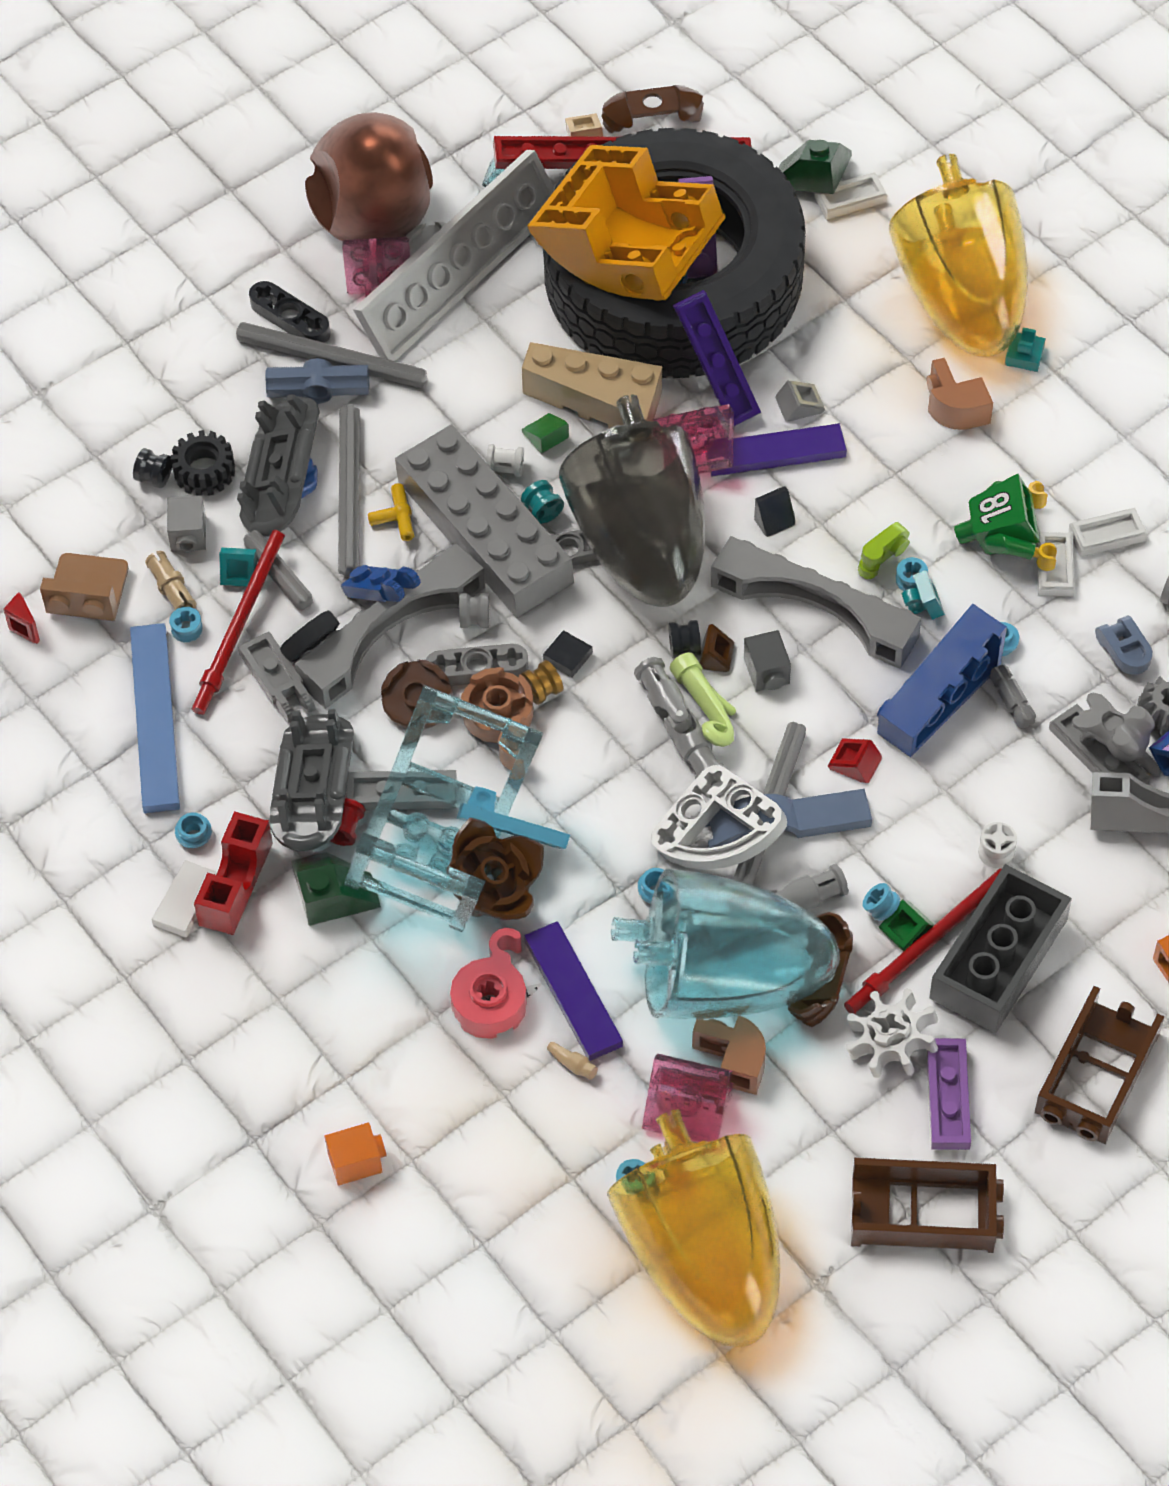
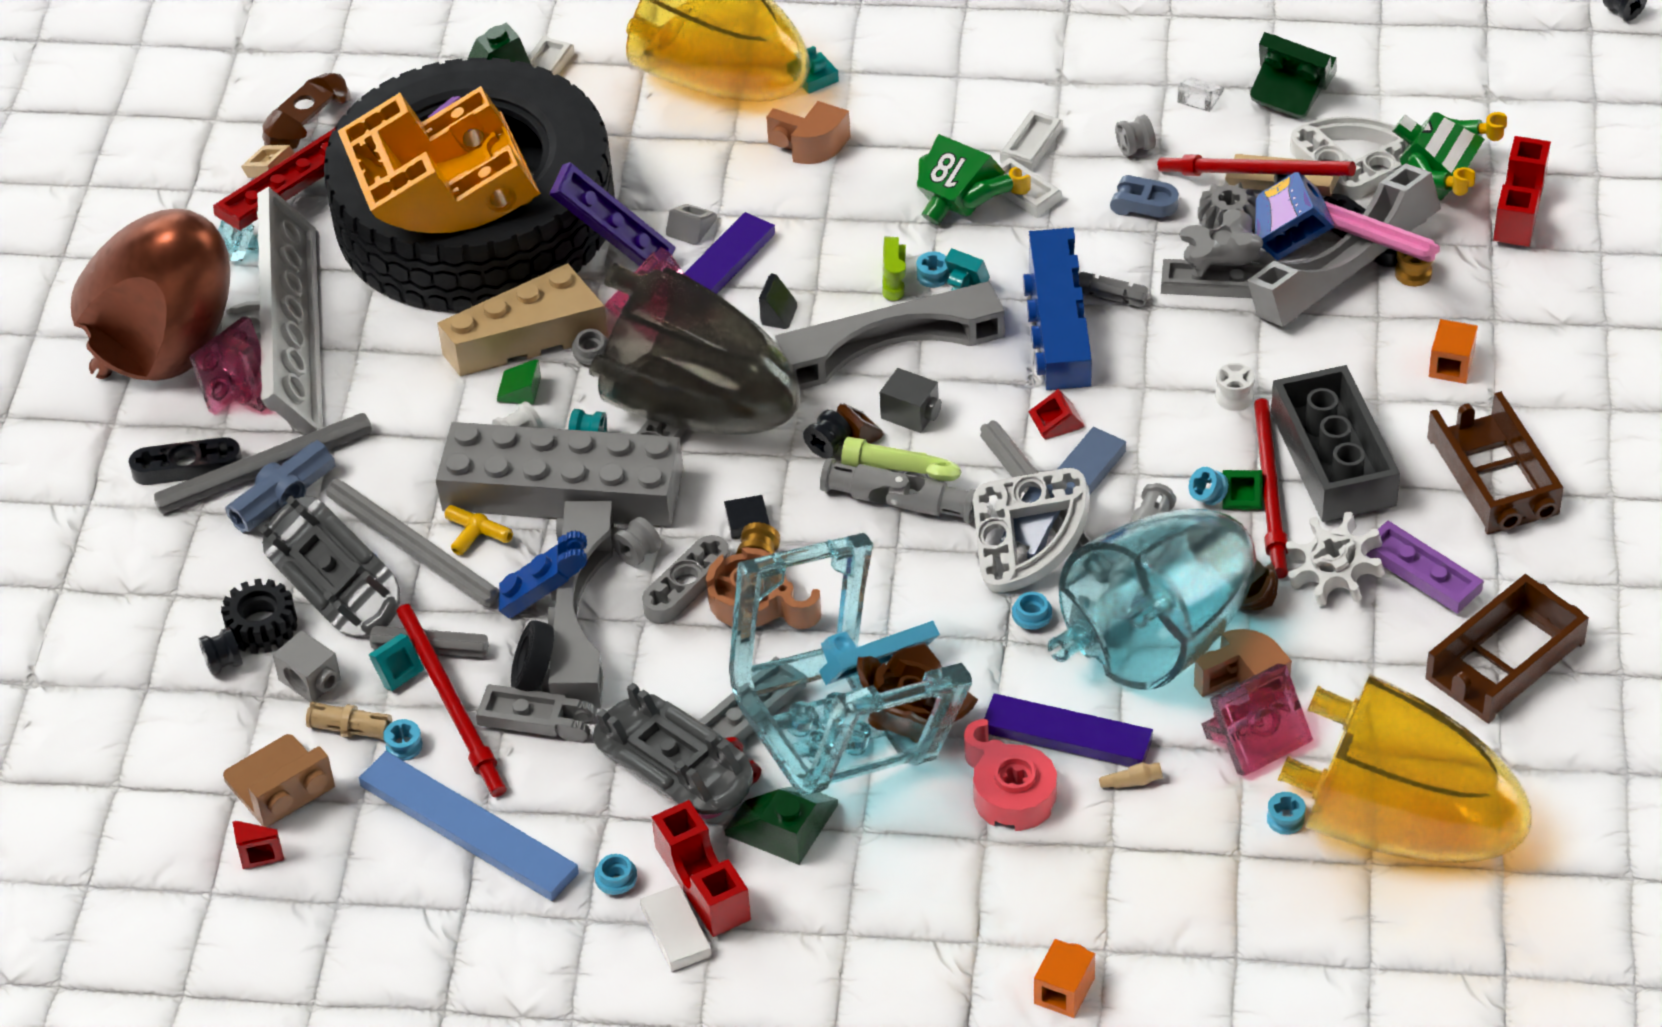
camera: 45 degrees left, 10 degrees down
reddish brown tile [381,660,453,731] -> none

